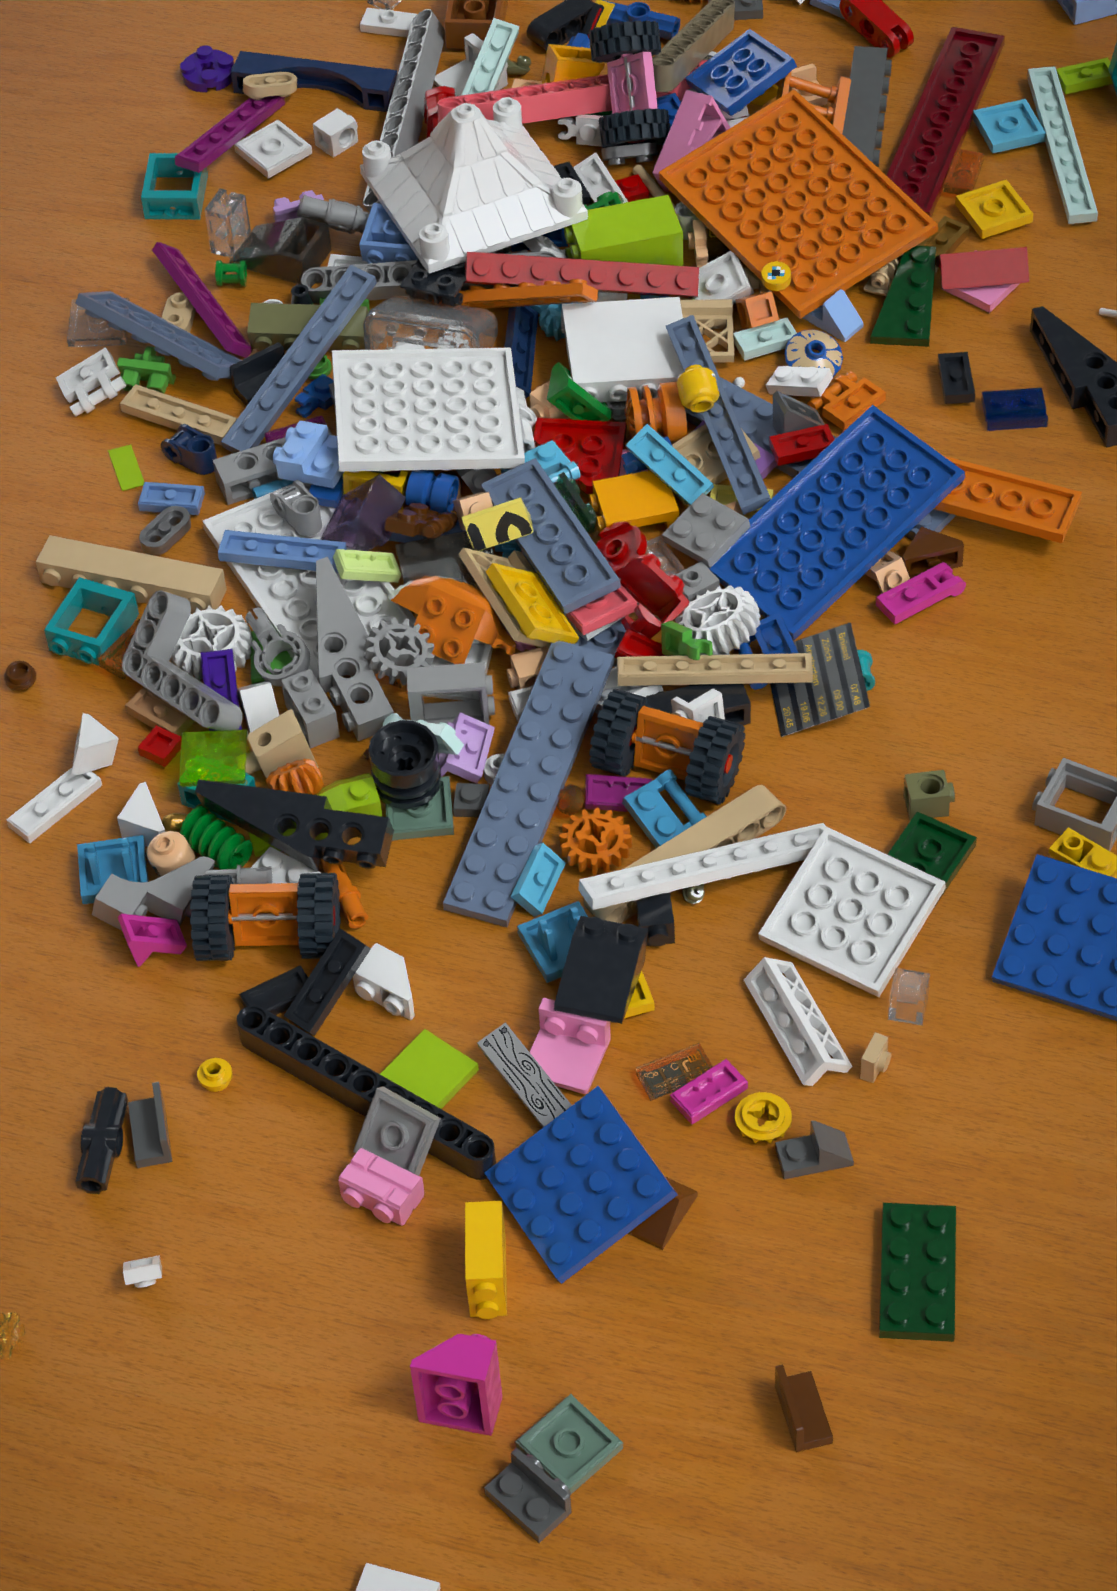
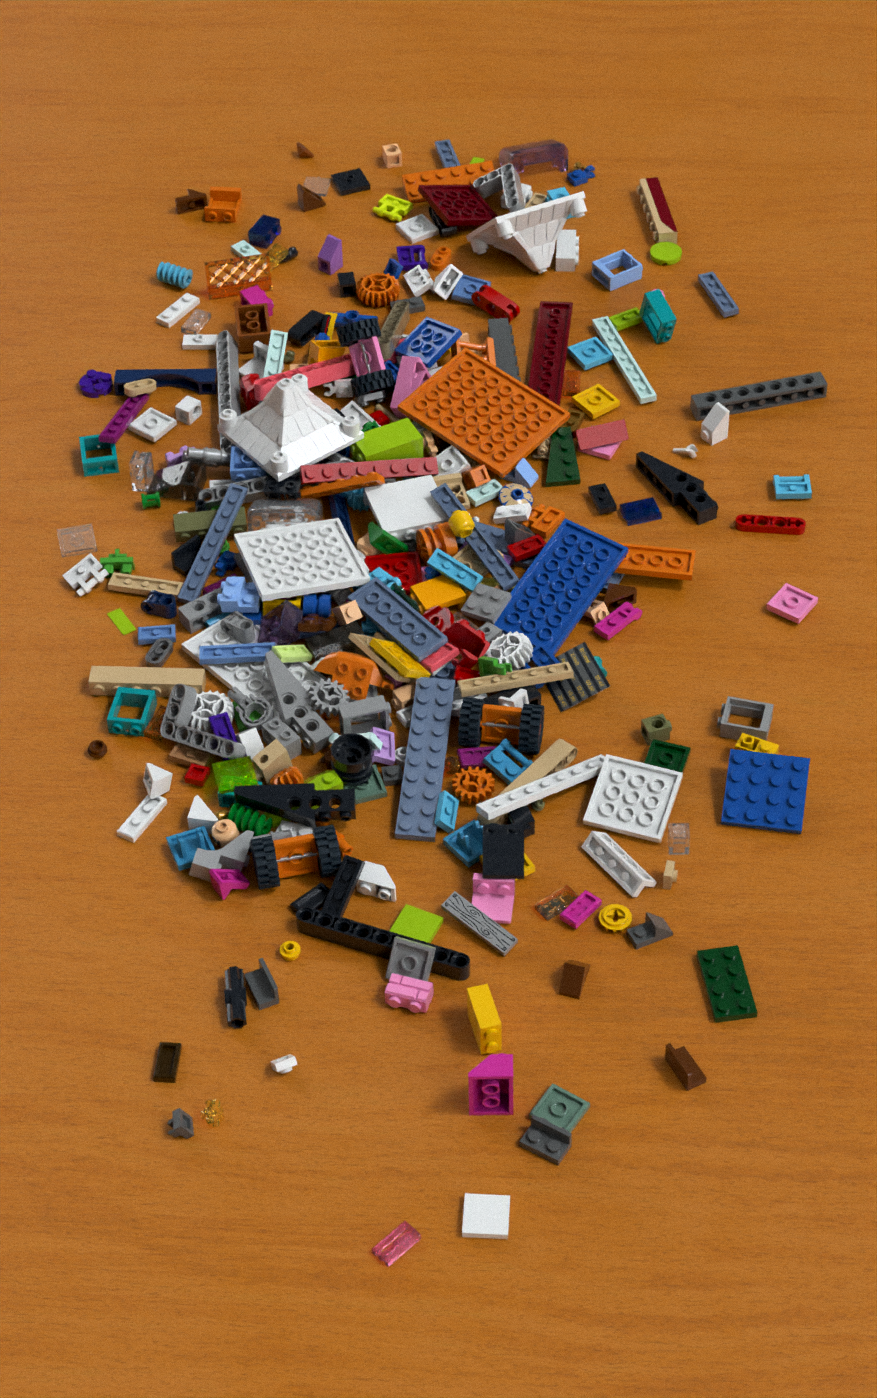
camera: 15 degrees left, 5 degrees down
sand blue plate [75,291,241,381] -> none
magenta tile [152,242,253,358] -> none
tan plate [162,292,196,333] -> none
light yellow slope [462,498,534,551] -> none
blue plate [485,1086,678,1284] -> none
yellow tile [761,261,791,291] -> none

